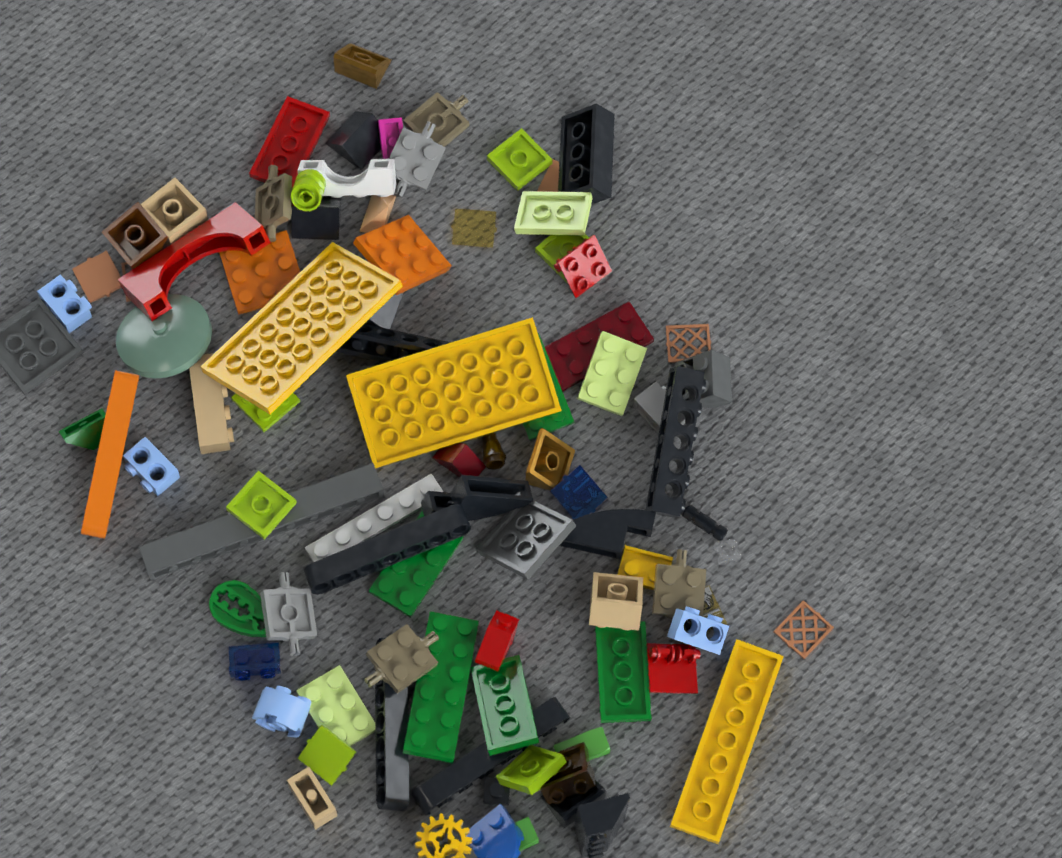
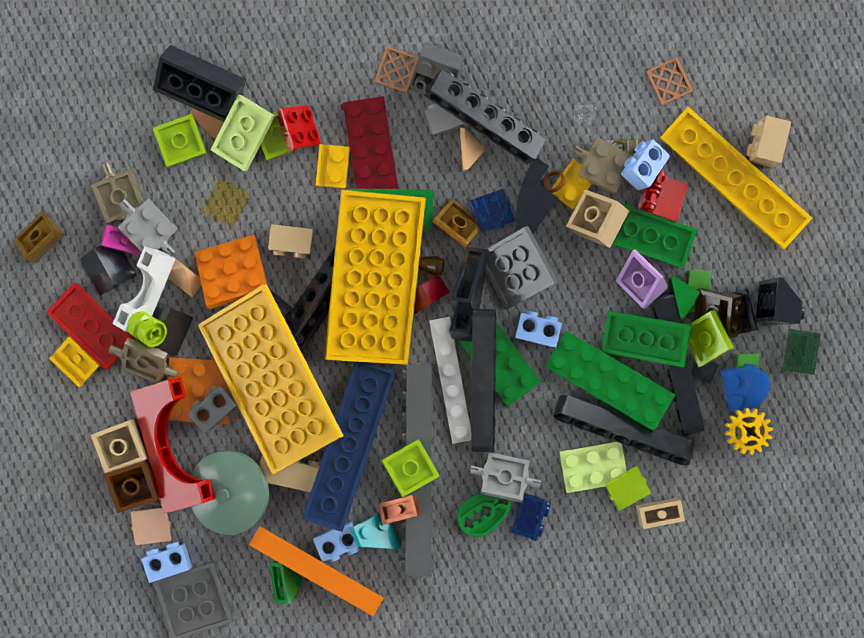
camera: 65 degrees left, 20 degrees up
light blue brick [252,686,312,738] -> none
dark tan plate [364,624,439,694] -> none
red slope [475,610,520,671] -> none
yellowish green plate [577,331,647,416] -> none
black axle [682,505,728,541] -> none
none -> yellow plate [49,336,101,387]
none -> dark grey brick [188,386,238,434]
none -> tan brick [268,224,314,259]
none -> dark blue plate [302,362,396,532]
none -> yellow plate [316,144,350,189]
none -> teal wing [350,513,401,550]
none -> plate [378,494,422,525]
none -> light nougat slope [460,128,484,172]
none -> light blue brick [514,310,562,348]
none -> dark orange piece [543,170,565,193]
none -> lavender slope [616,250,668,309]
none -> green slope [668,277,700,319]
none -> tan brick [746,116,791,168]

